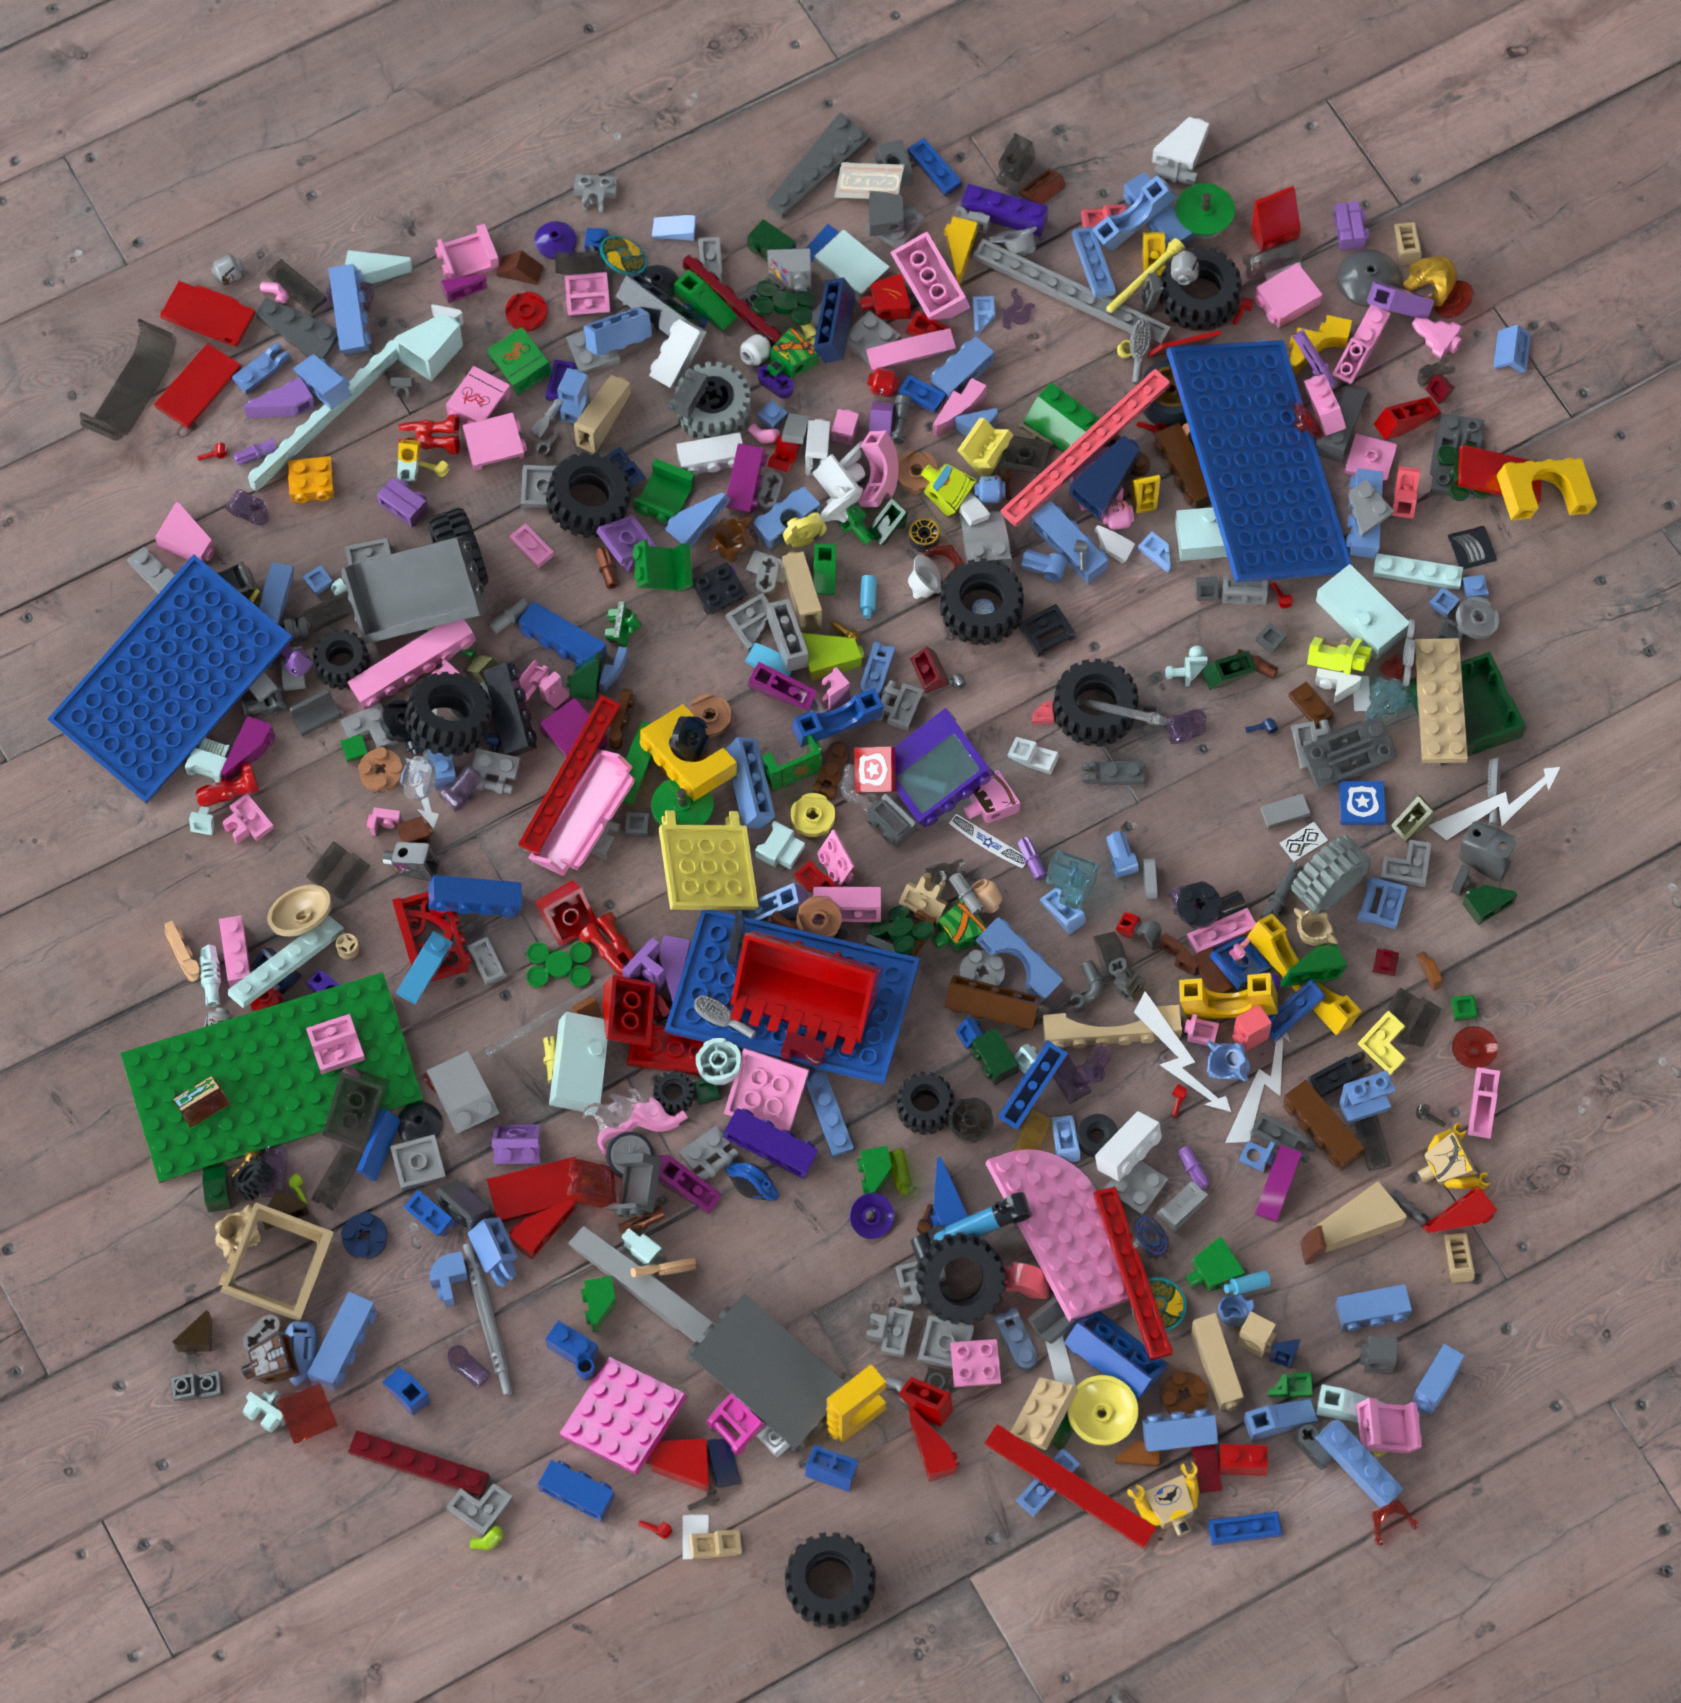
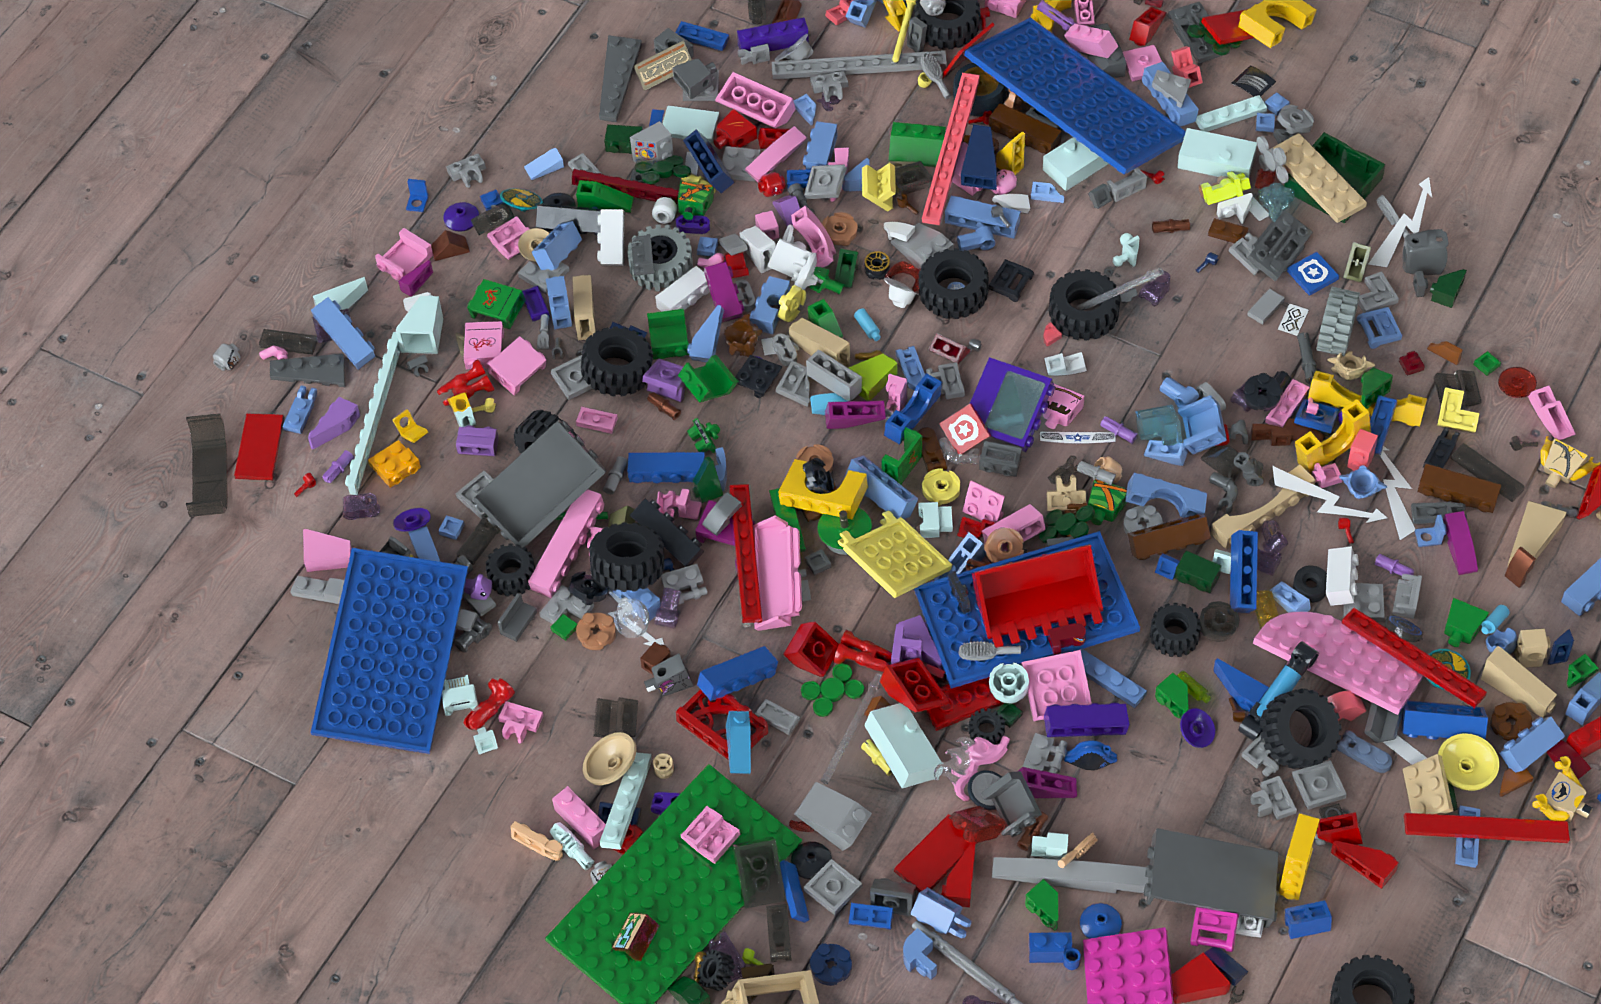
camera: 30 degrees left, 10 degrees down
red piece [160,281,256,348] -> none
magenta slope [221,716,275,781] -> none
medium blue brick [293,354,352,410] -> none
light aqua hinge [331,578,348,597] -> none
bright pink bracket [367,807,402,836] -> none
black plate [405,740,424,755] -> none
medium lavender bracket [492,1124,541,1164] -> none
red tile [505,291,547,331] -> none
reddish brown plate [608,688,636,749] -> none
neon yellow torso [921,464,976,517] -> none
yellow slope [944,216,977,286] -> none
bright pink hinge [950,1339,1001,1387] -> none
medium blue head [975,476,1005,504] -> none
medium blue plate [1072,227,1116,298] -> none
dark grey hinge [1082,761,1145,785] -> none
dark green slope [1201,651,1257,690] -> none
dark grey plate [1256,622,1287,654] -> none
clear red dish [1294,403,1323,439] -> none
medium blue window [1339,1070,1396,1124] -> none
none -> yellow bracket [392,409,428,443]
none -> dark purple dish [393,508,431,531]
none -> blue bracket [406,179,429,212]
none -> tan dish [518,228,550,262]
none -> dark grey slope [702,492,742,536]
none -> light grey tile [804,165,847,199]
none -> light grey plate [810,71,848,102]
none -> blue dish [1080,903,1122,939]
none -> medium blue panel [1178,395,1227,455]

